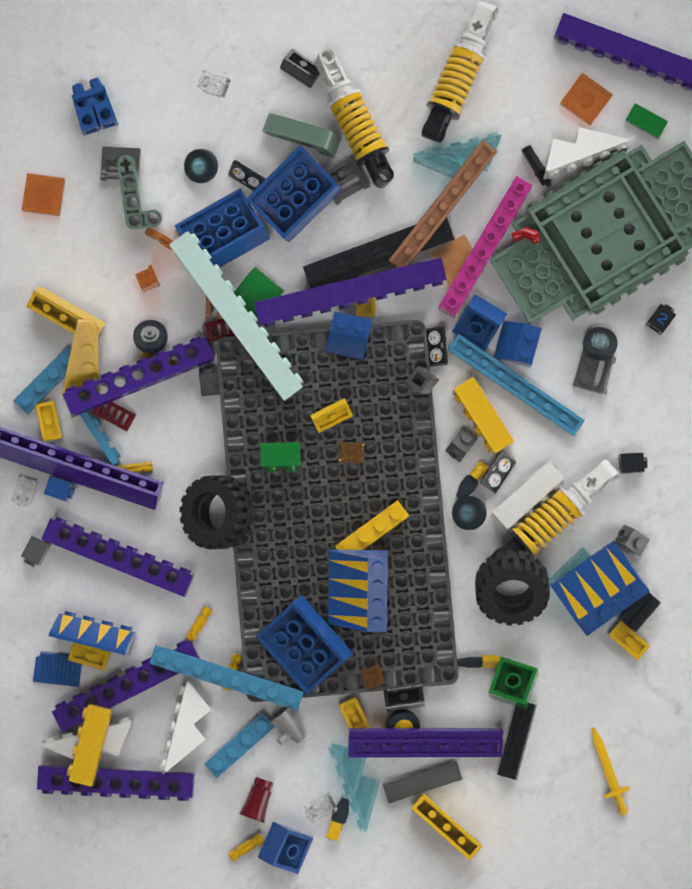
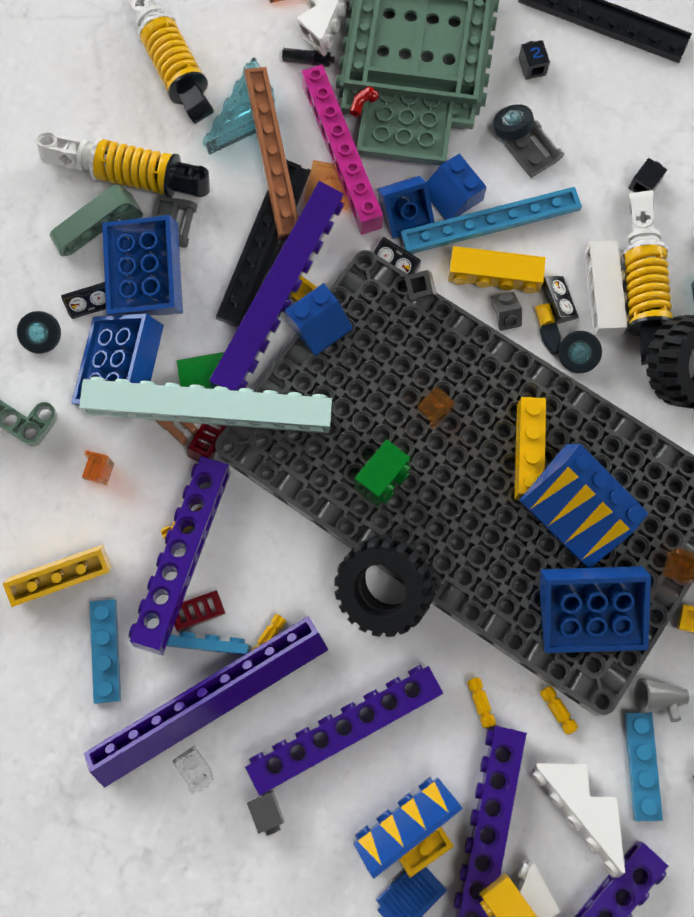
camera: 50 degrees left, 10 degrees down
yellow plate [36,401,63,442] -> none
blue brick [43,476,75,502] -> none
yellow wing [61,319,100,395] -> none
black wheel [133,320,168,353] -> none
clear orange tile [145,228,173,250] -> none
dark azure plate [149,645,304,711] -> none
dark grey bracket [199,365,220,396] -> none
black slope [280,49,320,88] -> none
yellow plate [310,398,353,433] -> none

